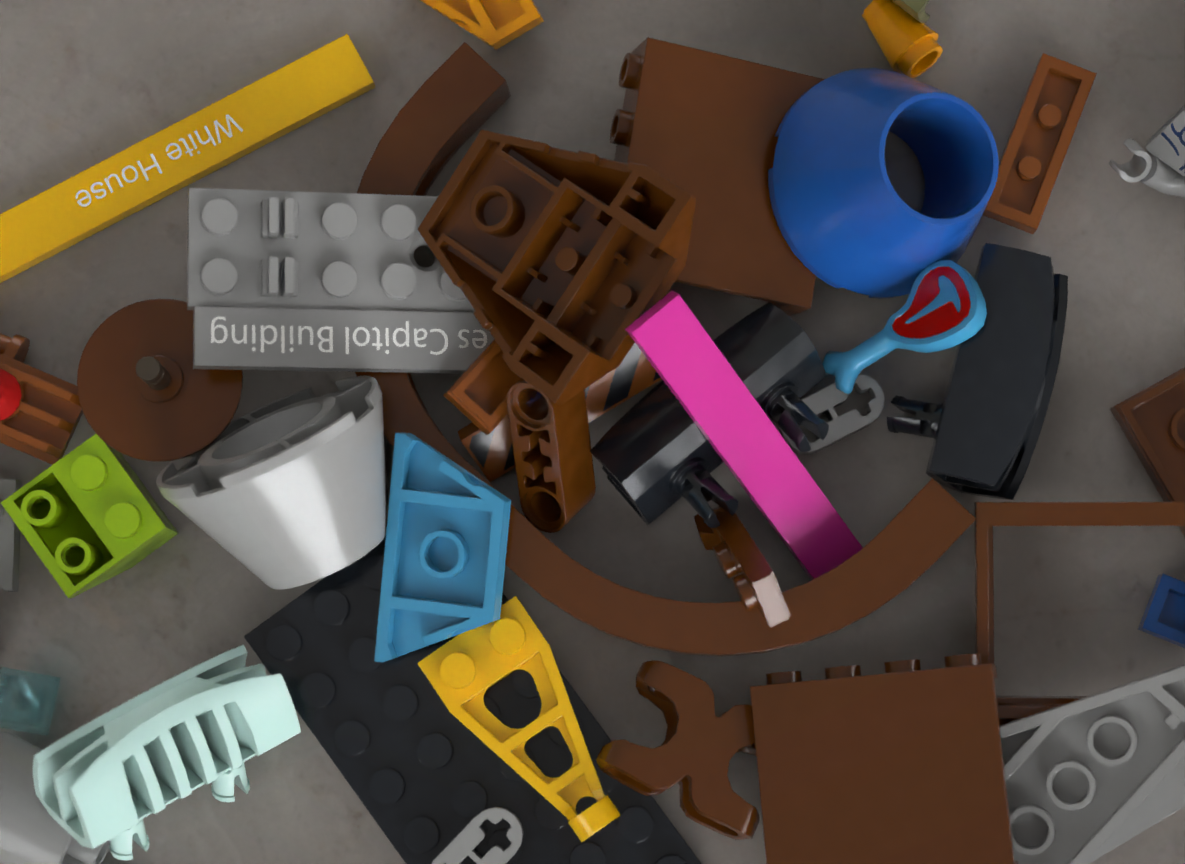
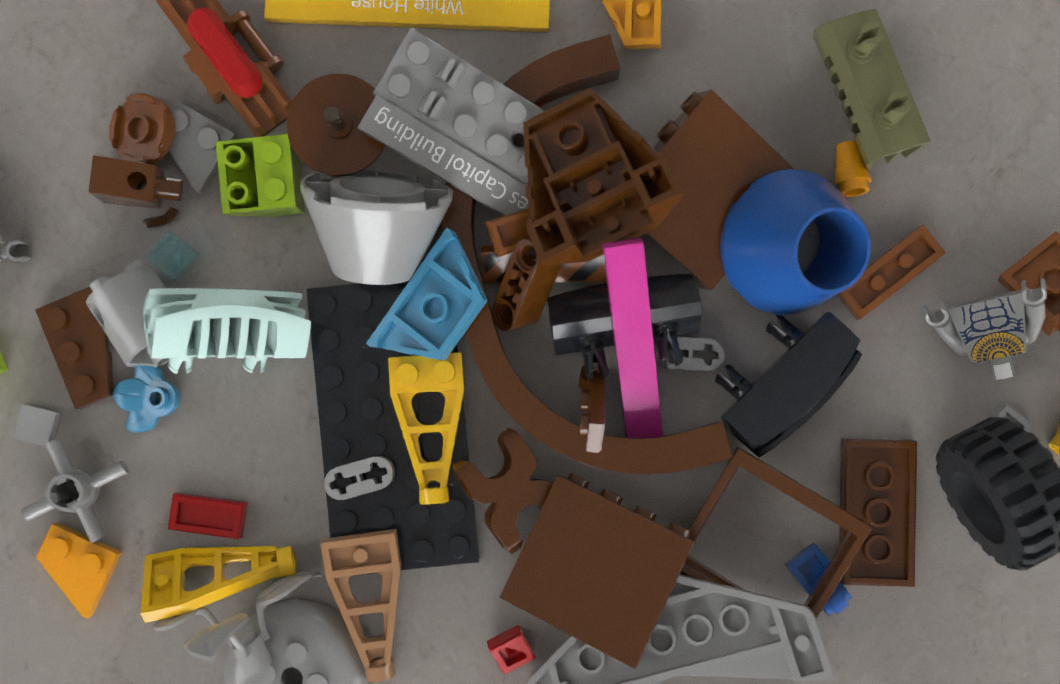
camera: 30 degrees right, 5 degrees up
dark azure piece [822,260,987,394] -> none

